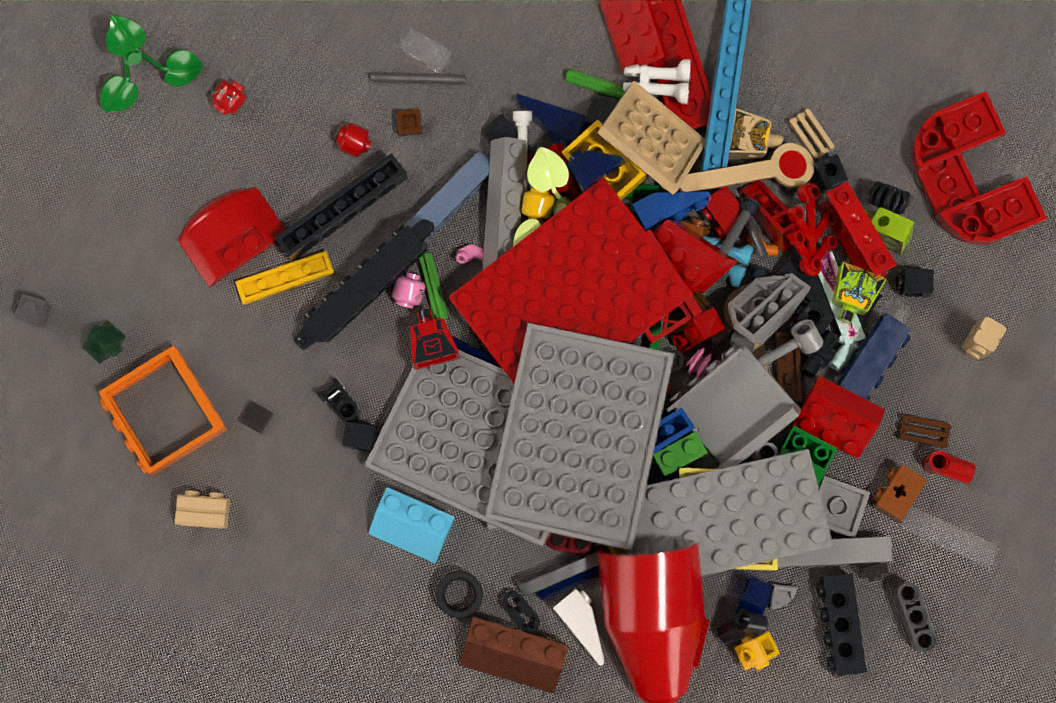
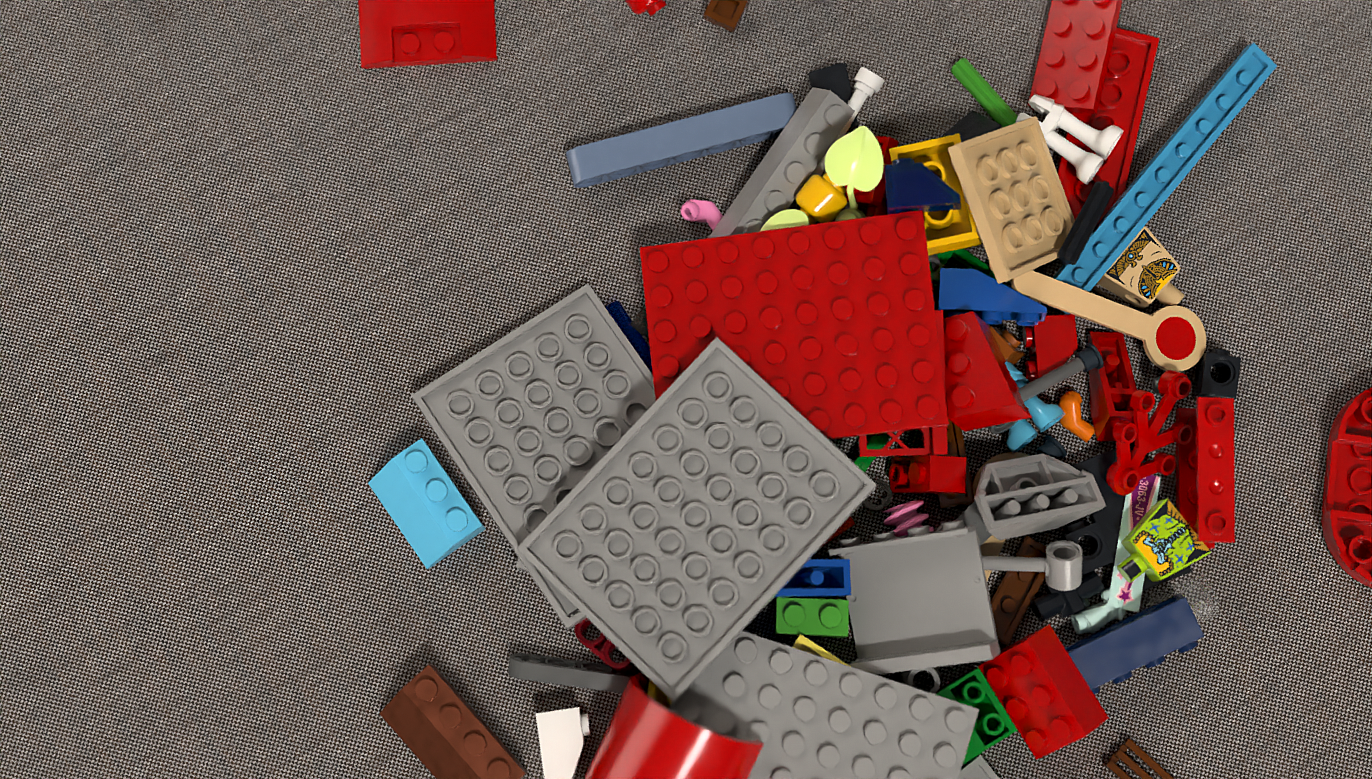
camera: 30 degrees right, 0 degrees up
clear green brick [82,321,126,364] -> none
orange window [99,345,228,476] -> none
tan brick [175,491,230,529] -> none
yellow tile [235,251,334,305] -> none
clear smoke plate [240,401,273,435] -> none
black brick [275,153,407,262] -> none
black hinge [293,219,435,350] -> none
black piece [317,378,361,424] -> none
black brick [342,422,380,452] -> none
bright pink head [391,272,426,309] -> none
torso [410,309,460,370] -> none
bright green axle [419,253,448,321] -> none
black tyre [436,571,483,619] -> none
black beam [502,592,540,633] -> none
clear blue slope [516,93,585,148] -> none
clear blue axle [536,565,600,600] -> none
flat silver bar [737,198,769,261] -> none
tan tile [788,108,835,161] -> none
lime torso [864,207,915,256] -> none
black gear [868,181,911,214] -> none
black brick [896,268,934,298] -> none
tan brick [962,317,1007,360] -> none
none -> black axle [1058,181,1114,266]

